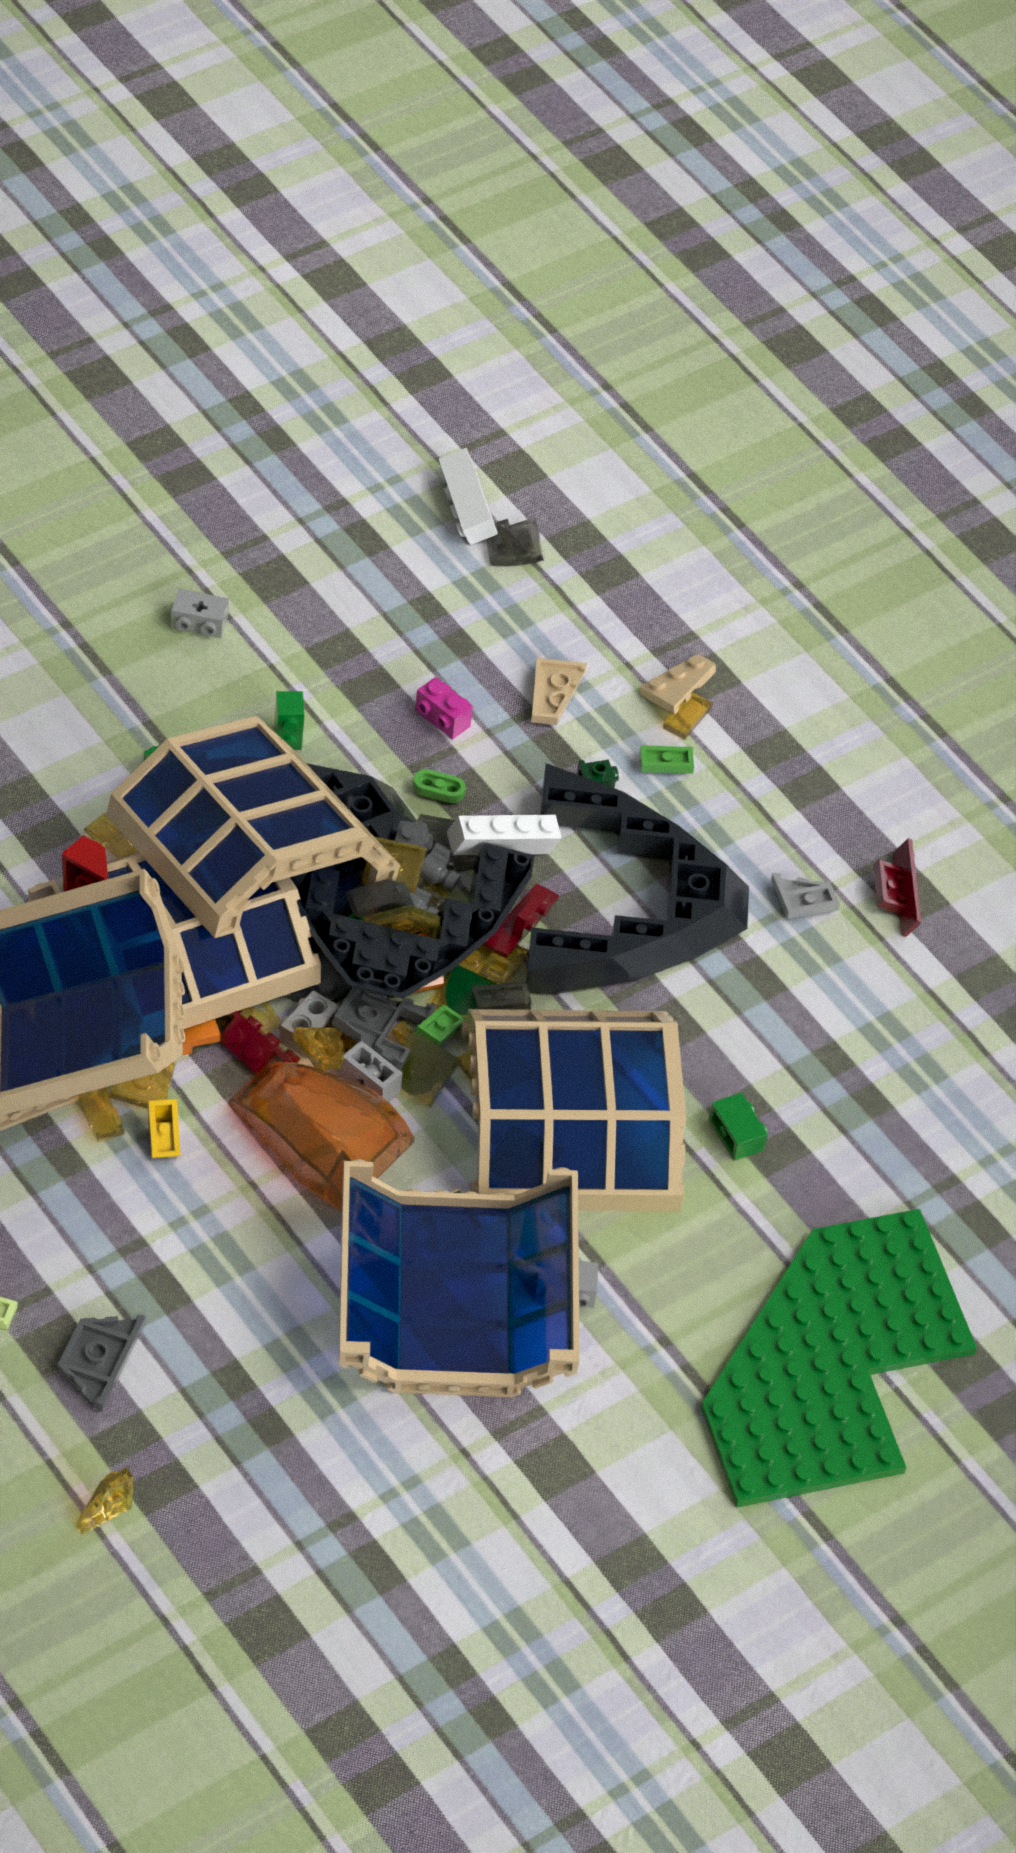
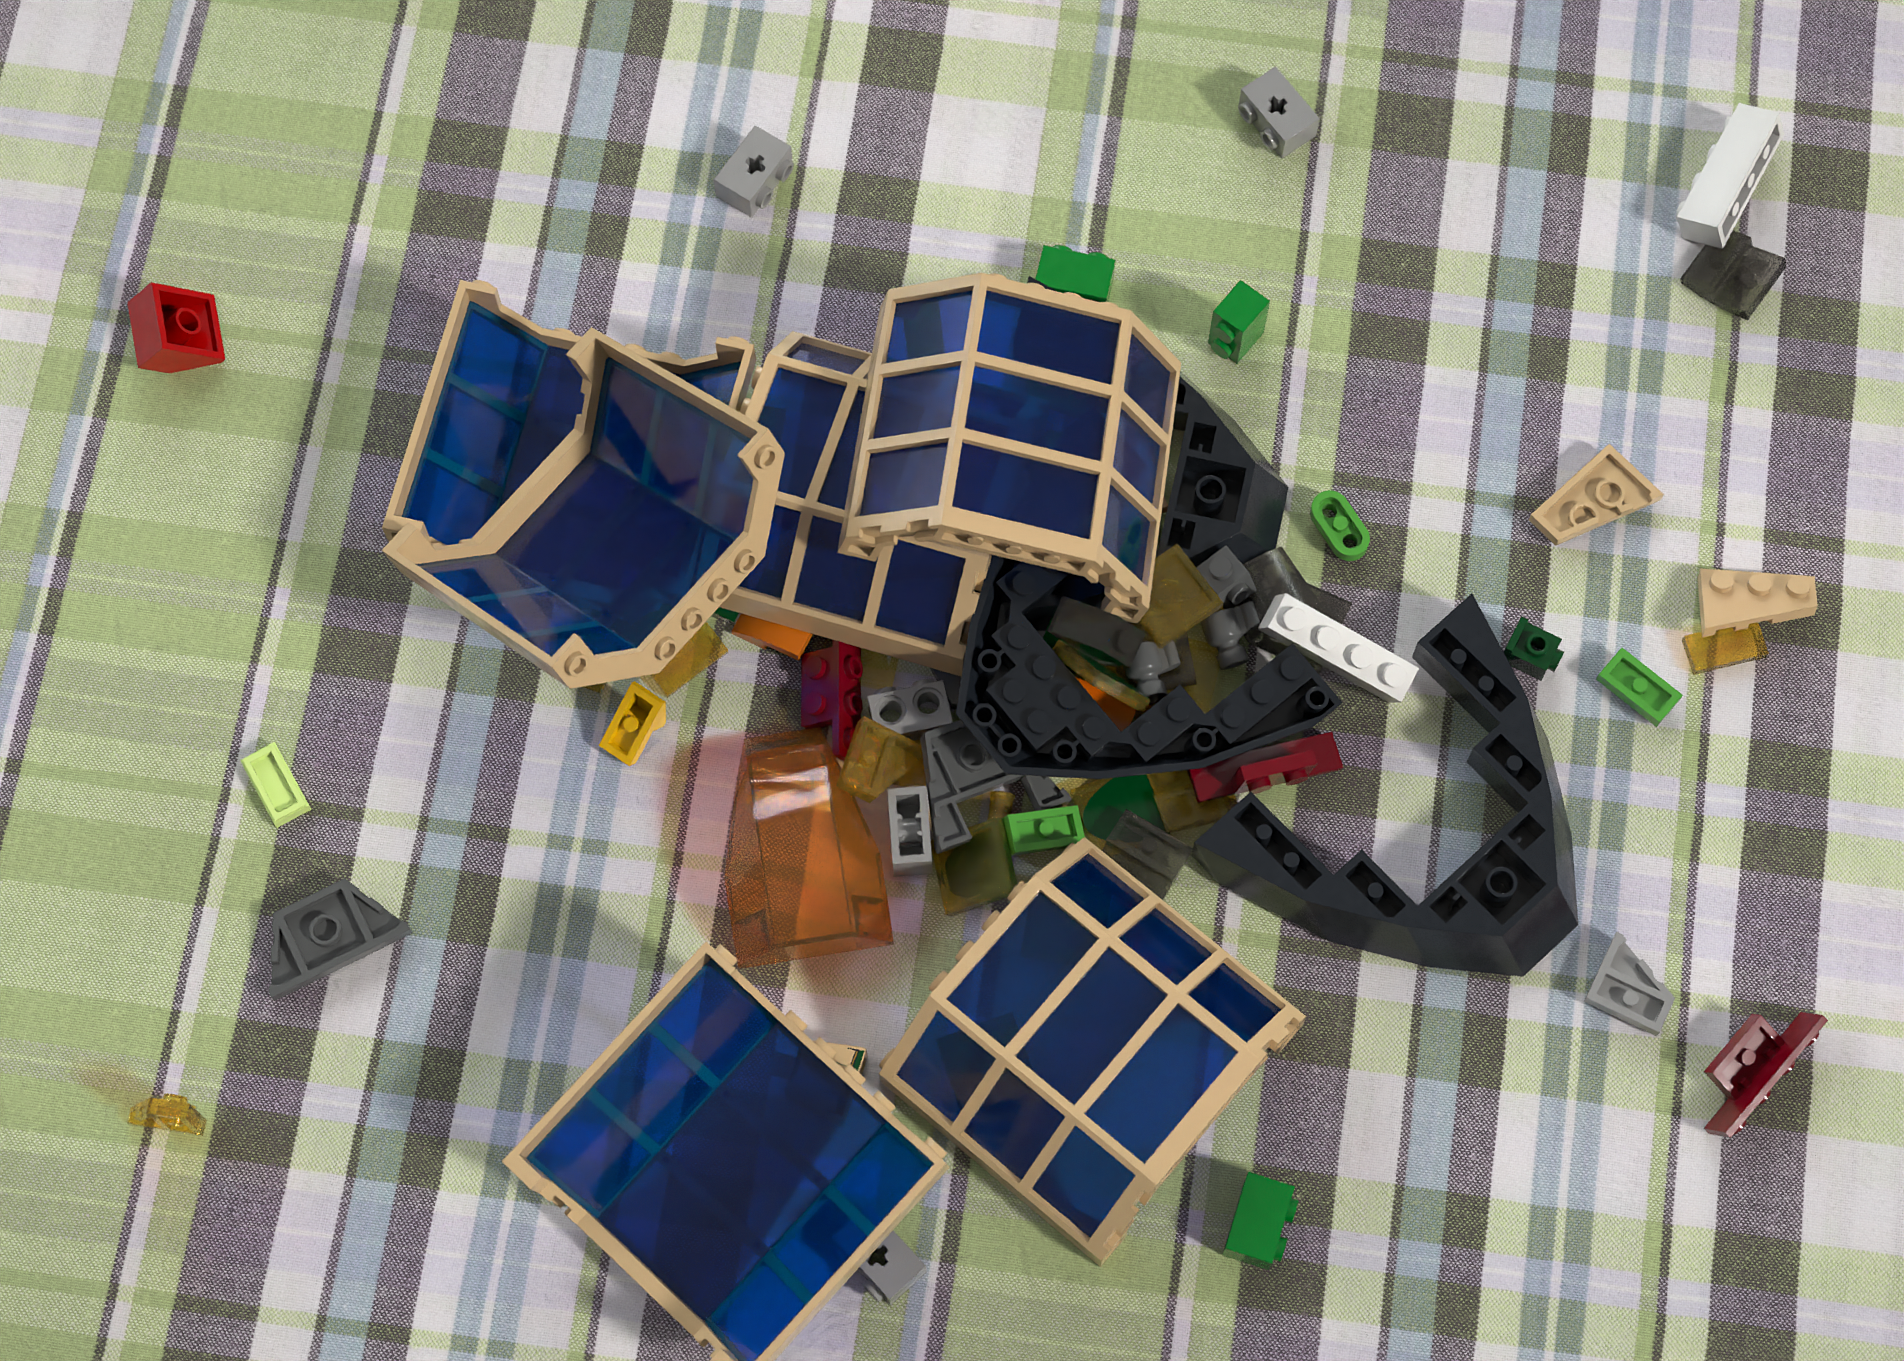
camera: 50 degrees right, 20 degrees up
red slope [61,835,110,918] -> none
dark pink brick [415,677,473,740] -> none

